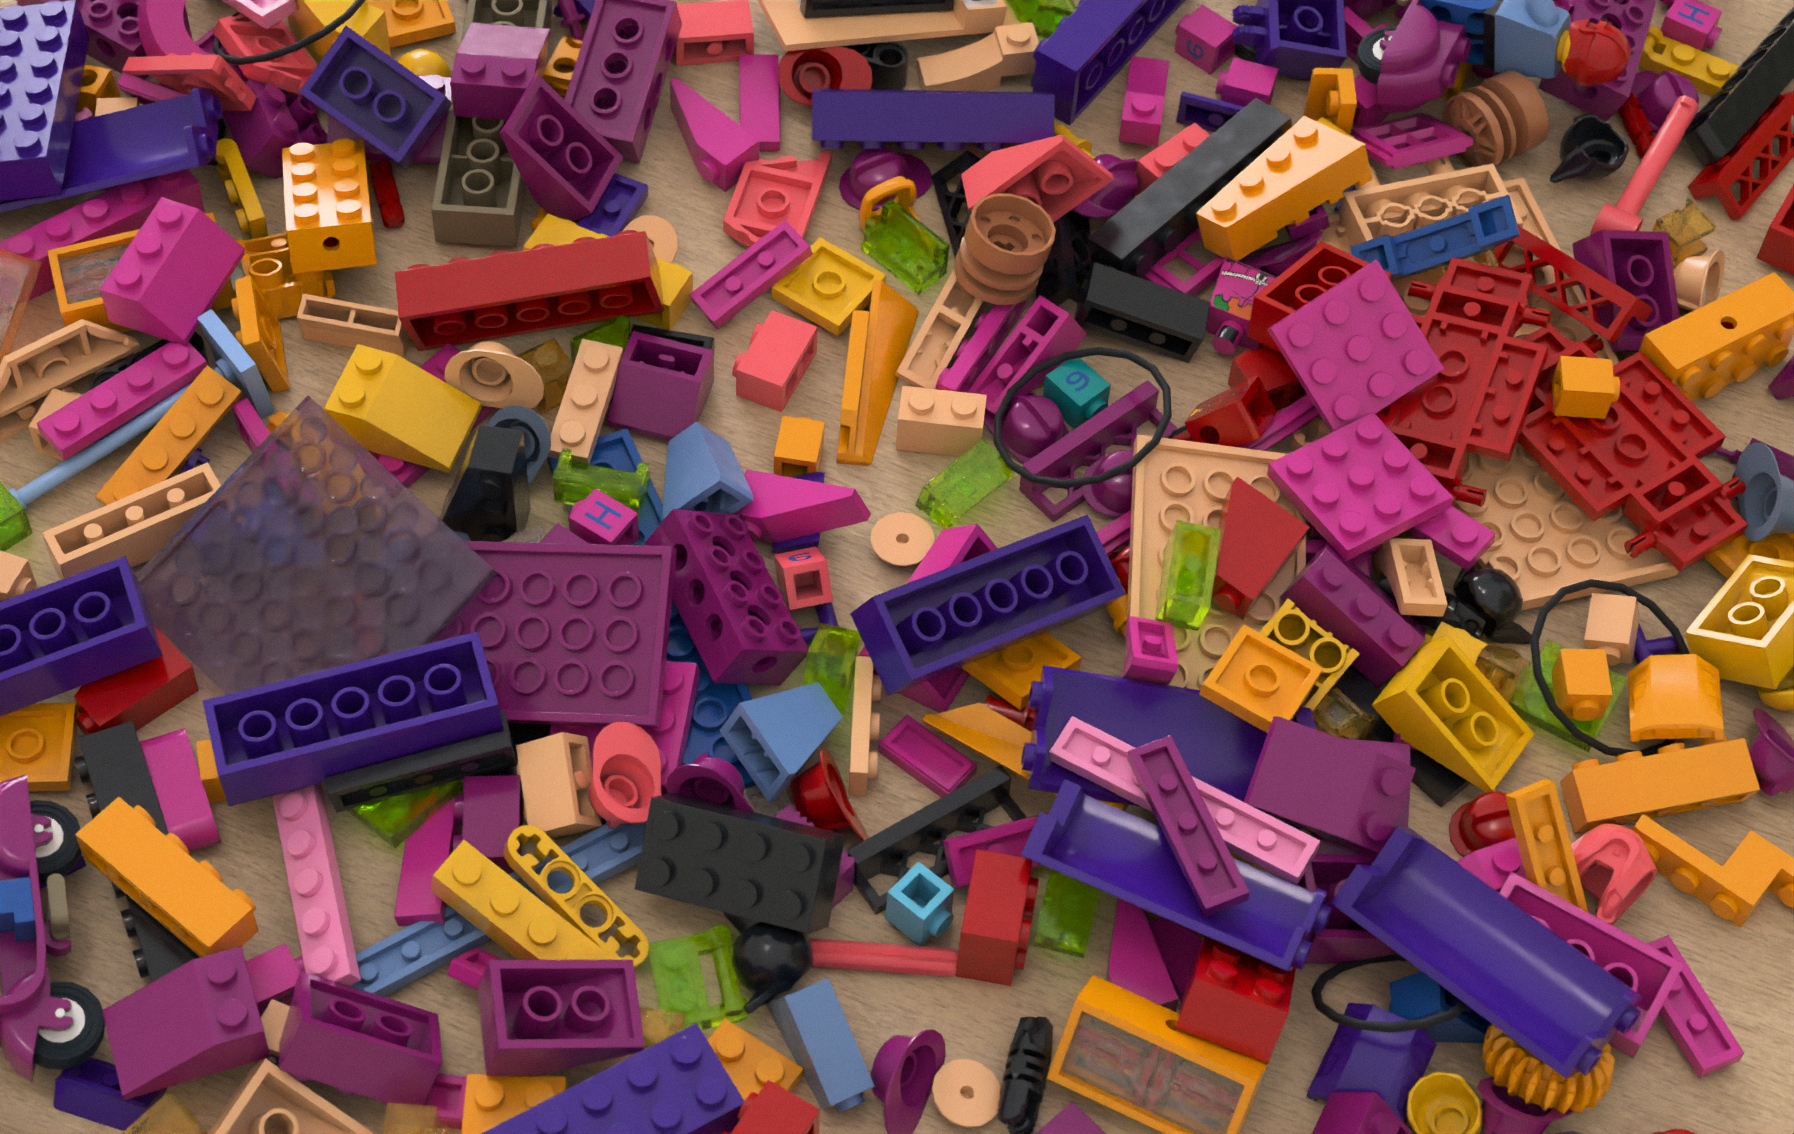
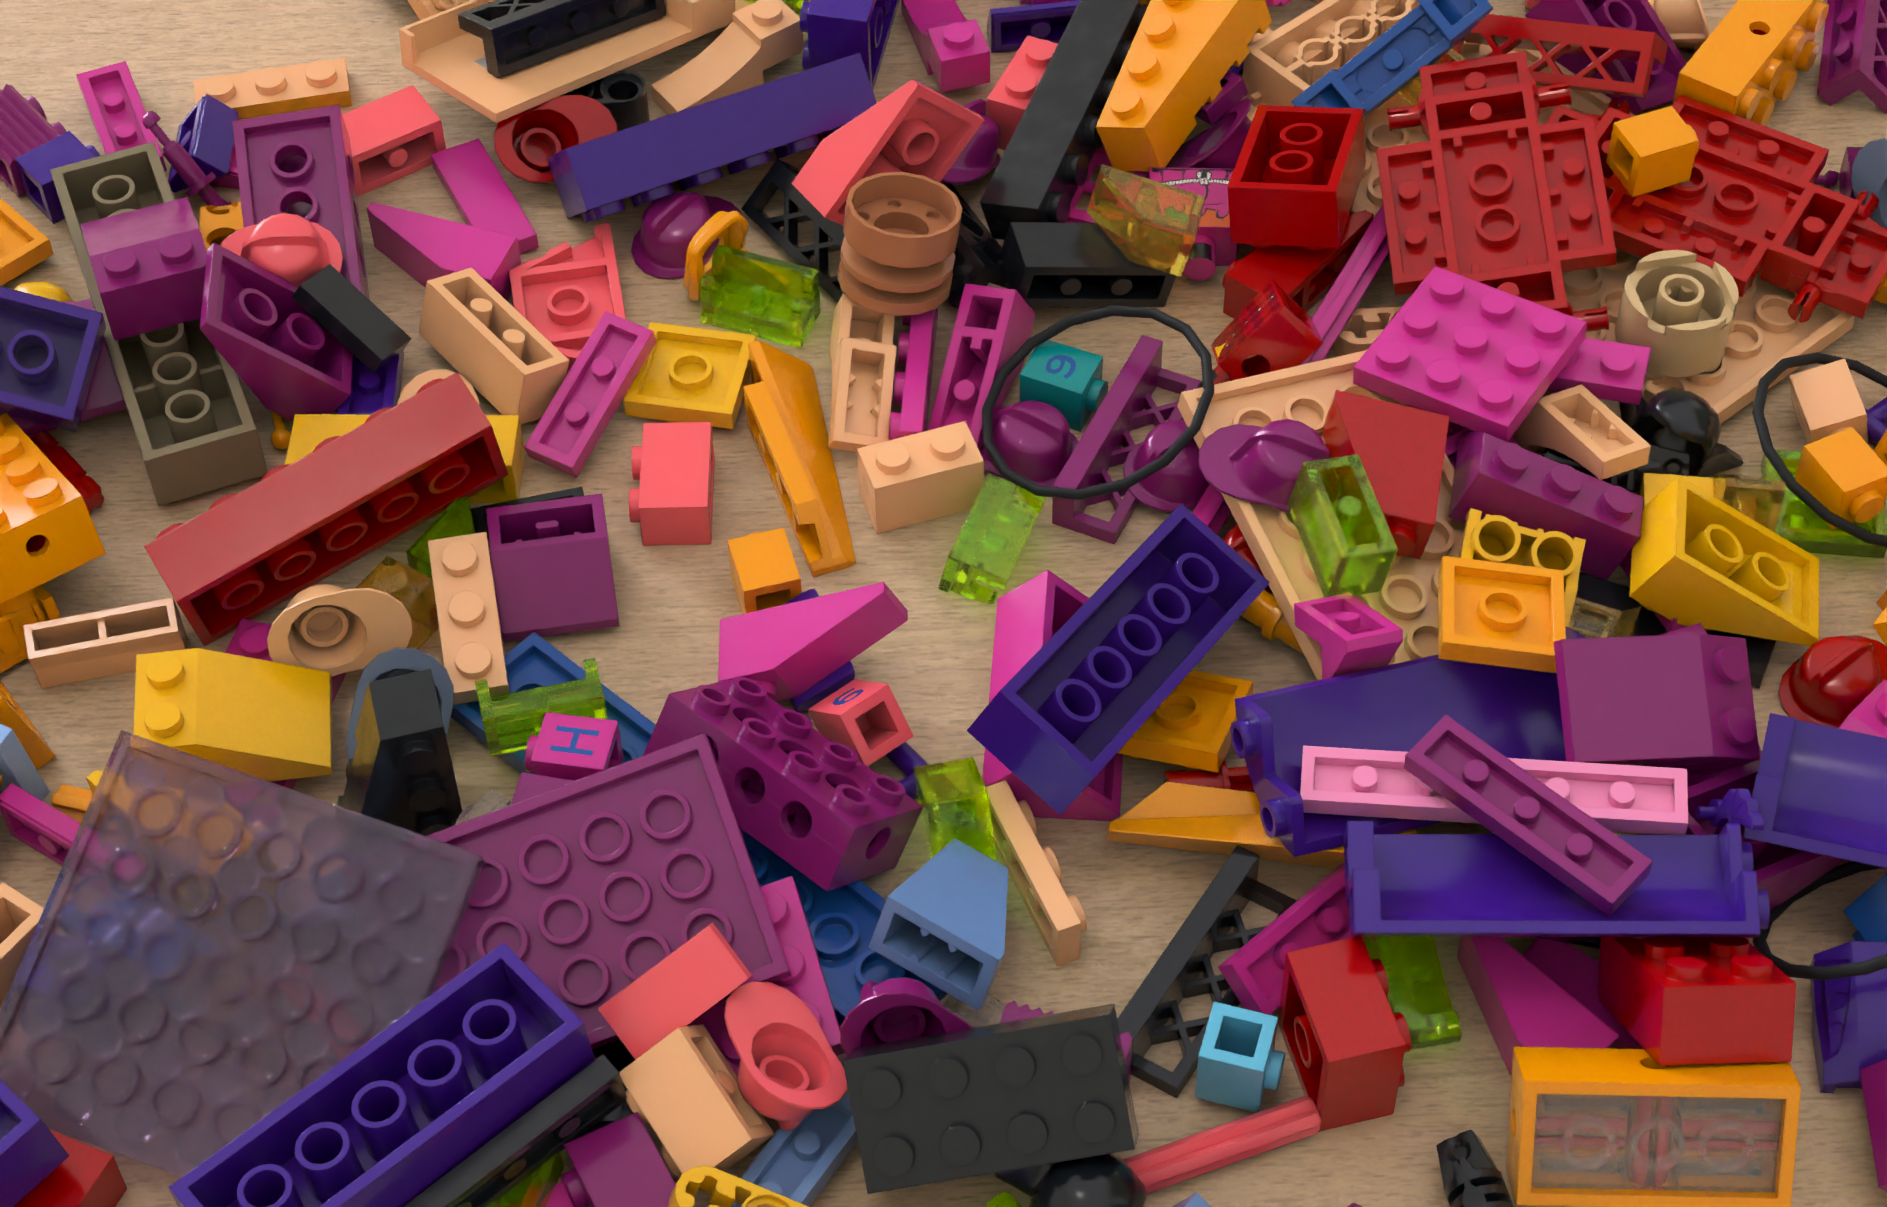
camera: 20 degrees left, 5 degrees down
medium blue slope [661,421,753,521] -> none
red piece [790,748,869,842] -> none
light nougat piece [870,512,935,567] -> none
dark pink tile [878,714,977,798] -> none
dark pink plate [1267,260,1444,433] -> none
none -> coral piece [220,213,343,286]
none -> black tile [292,264,412,372]
none -> light nougat brick [419,267,569,425]
none -> coral slope [598,922,752,1060]
none -> clear yellow slope [1087,164,1206,277]
none -> magenta piece [1199,419,1336,514]
none -> tan brick [1615,250,1739,380]
none -> dark purple piece [1695,788,1764,830]

